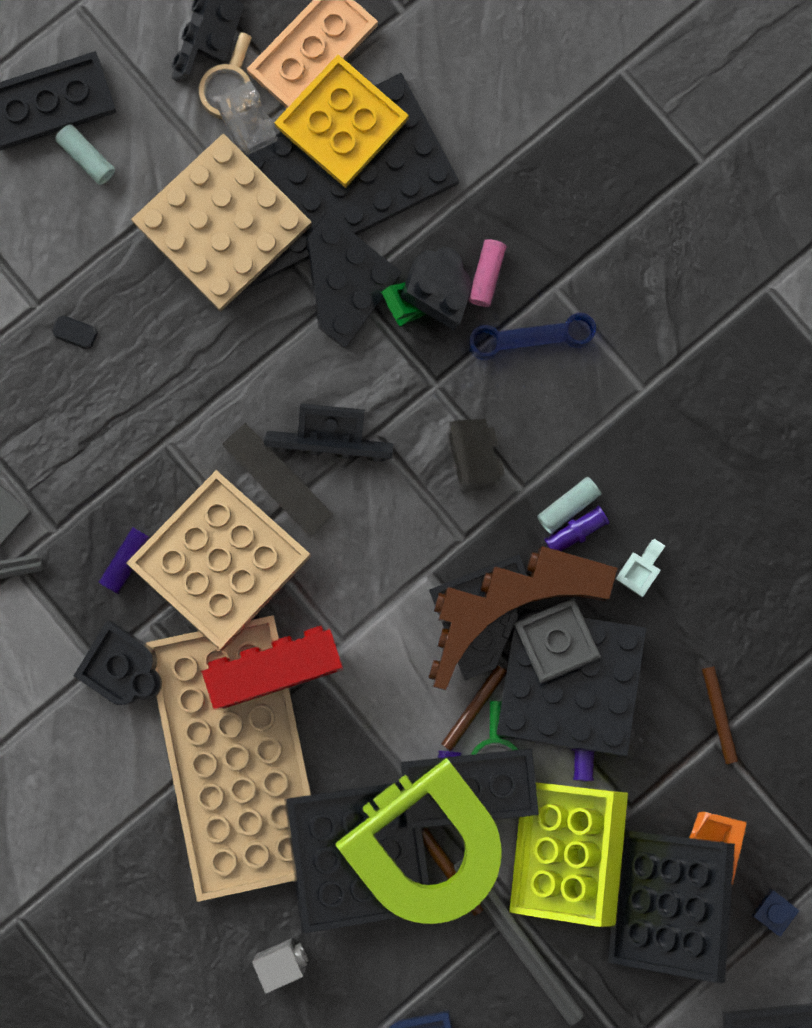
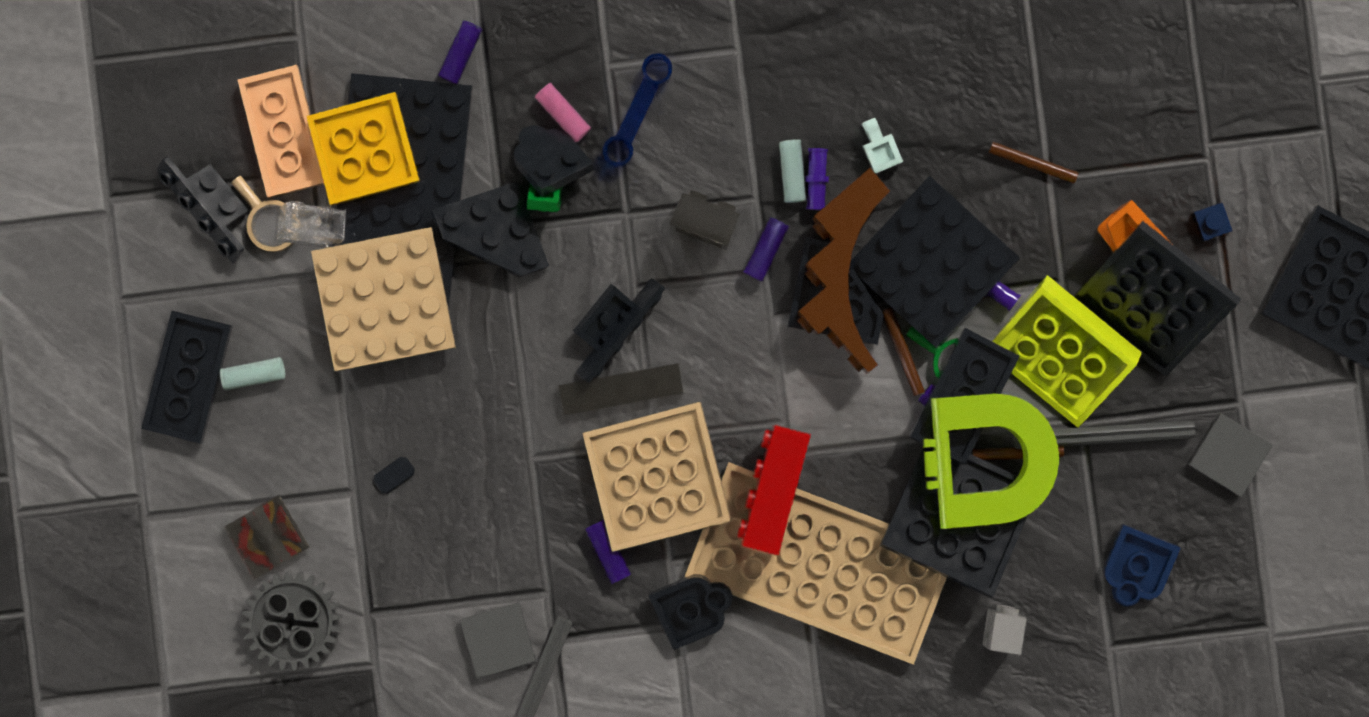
camera: 55 degrees left, 5 degrees up
dark grey tile [514,598,601,685] -> none
none -> dark purple piece [438,20,483,84]
none -> dark purple piece [743,217,789,281]

